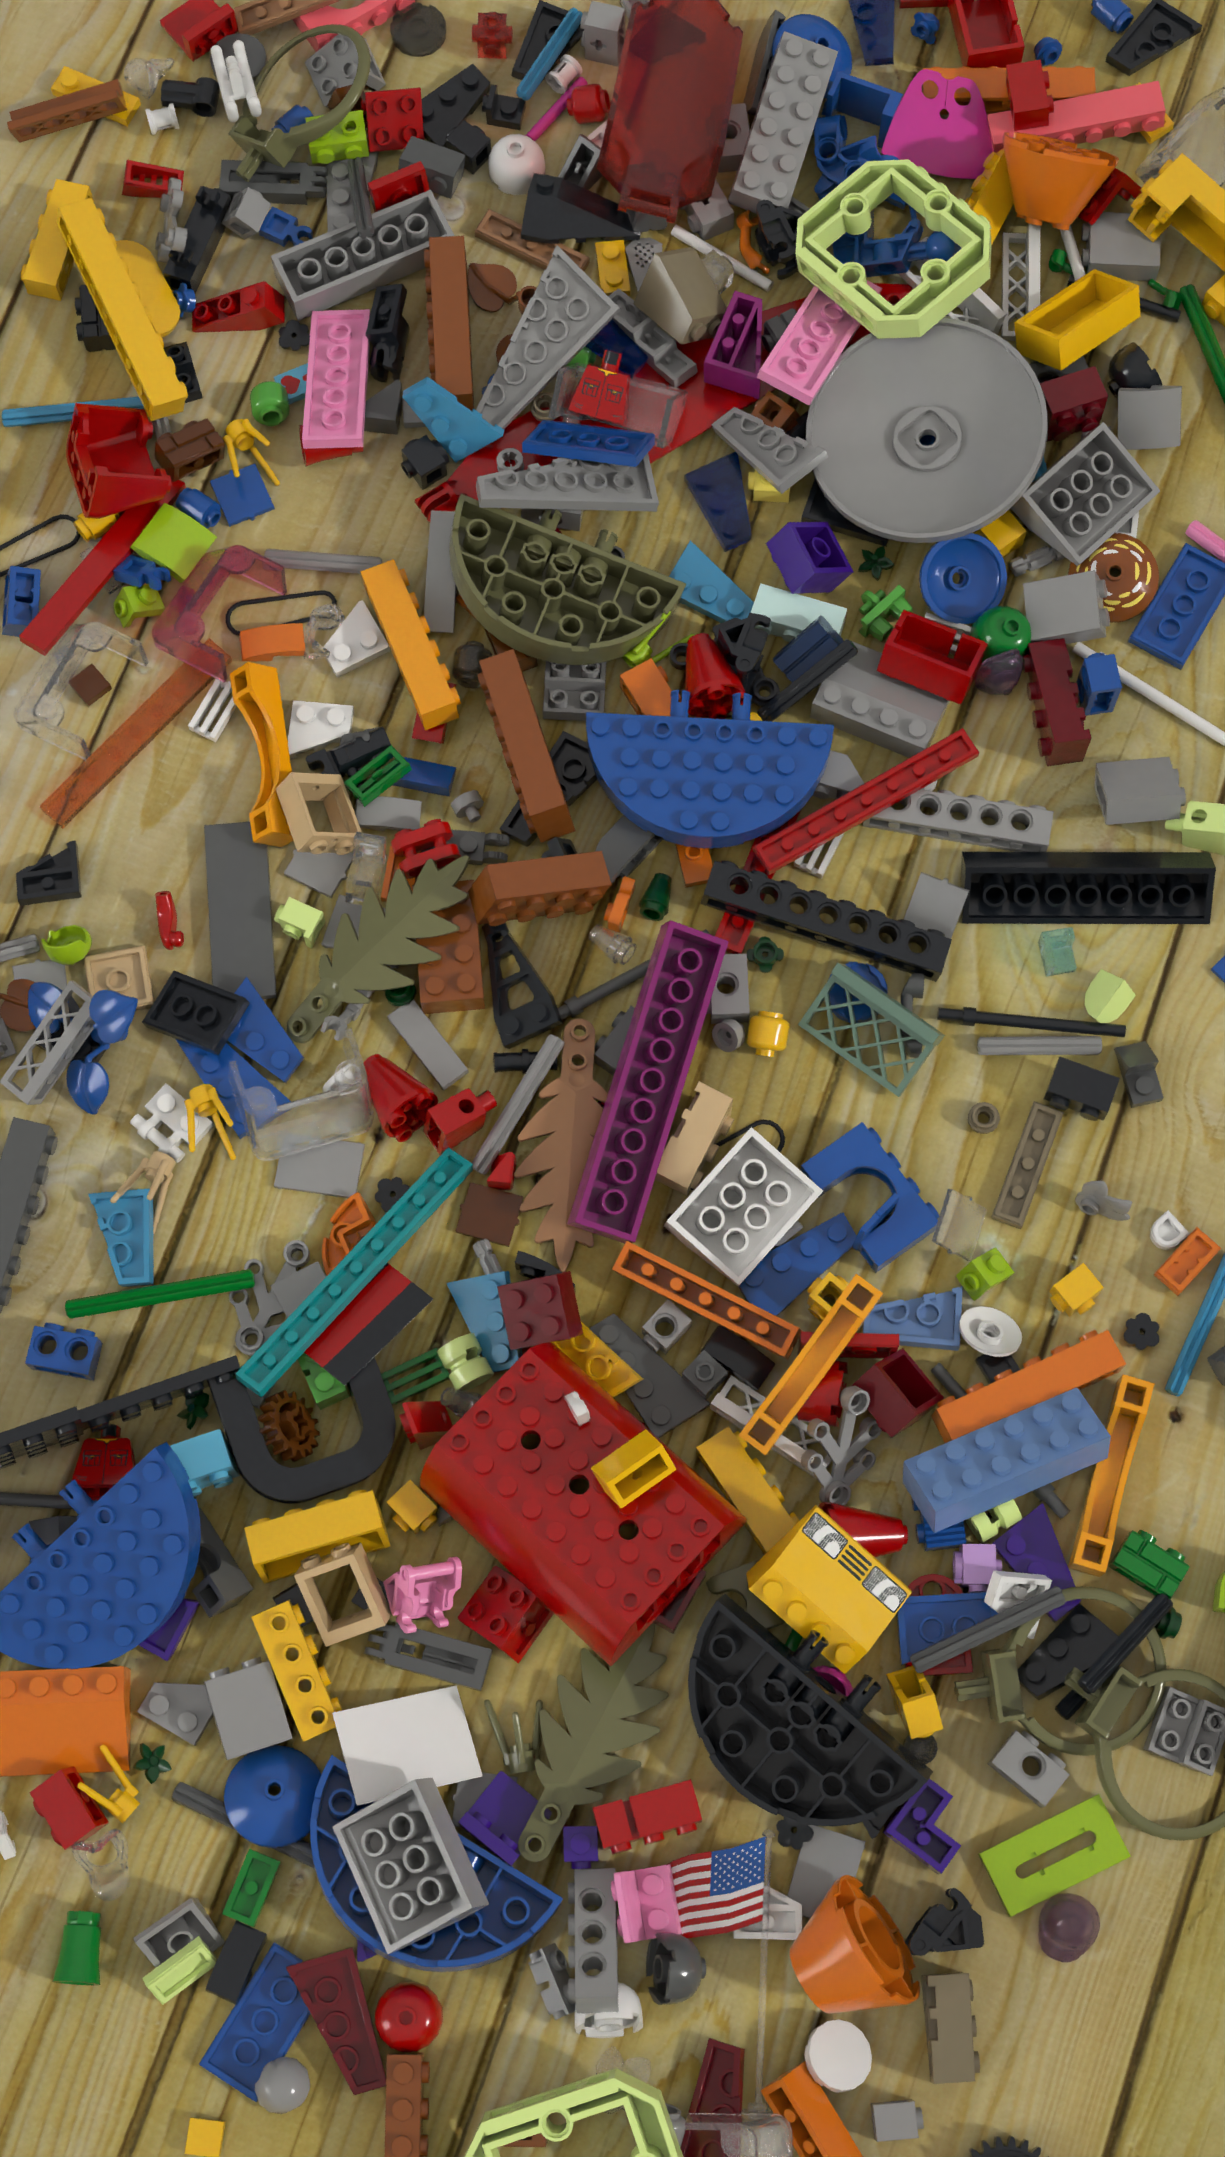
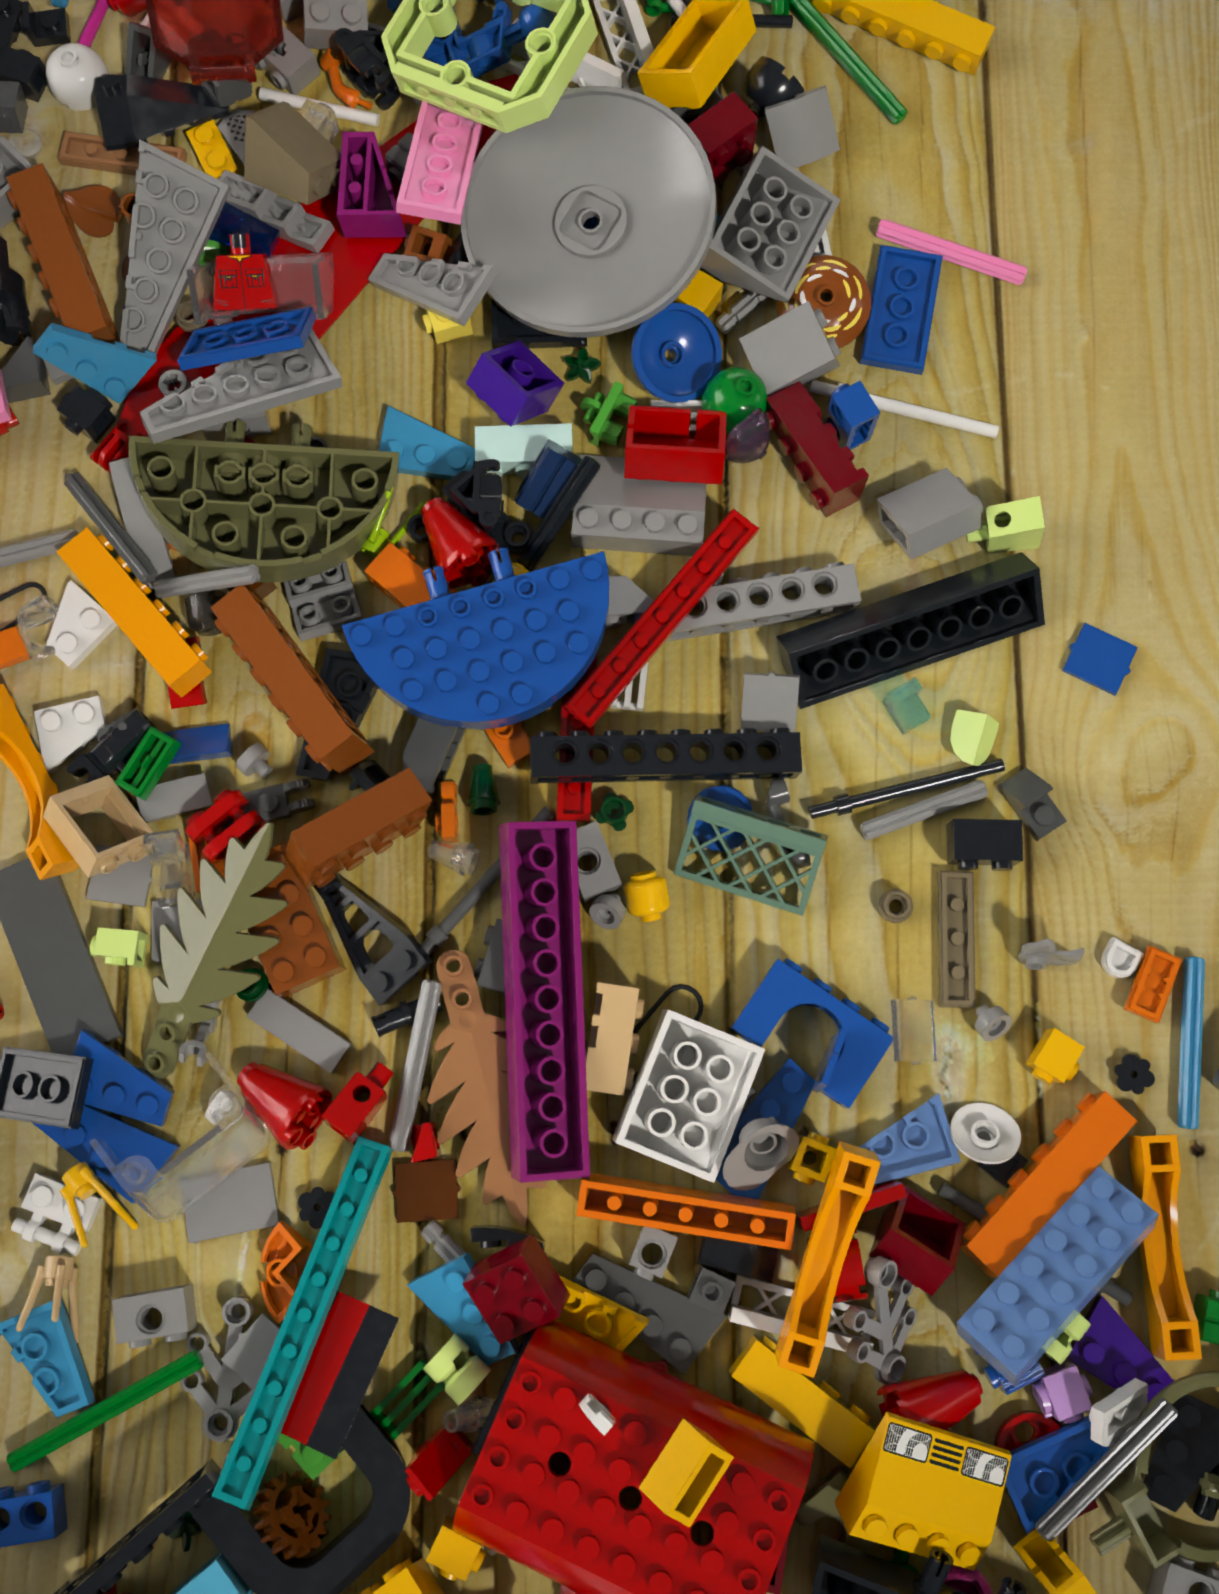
camera: 20 degrees left, 5 degrees up
clear blue wing [684,452,752,552] -> none
lime bracket [956,1247,1015,1301] -> none
none -> dark grey axle [64,472,158,585]
none -> light grey brick [112,1284,198,1348]
none -> light grey axle [152,564,261,598]
none -> light grey piece [723,1116,799,1191]
none -> light grey tile [975,1005,1012,1041]

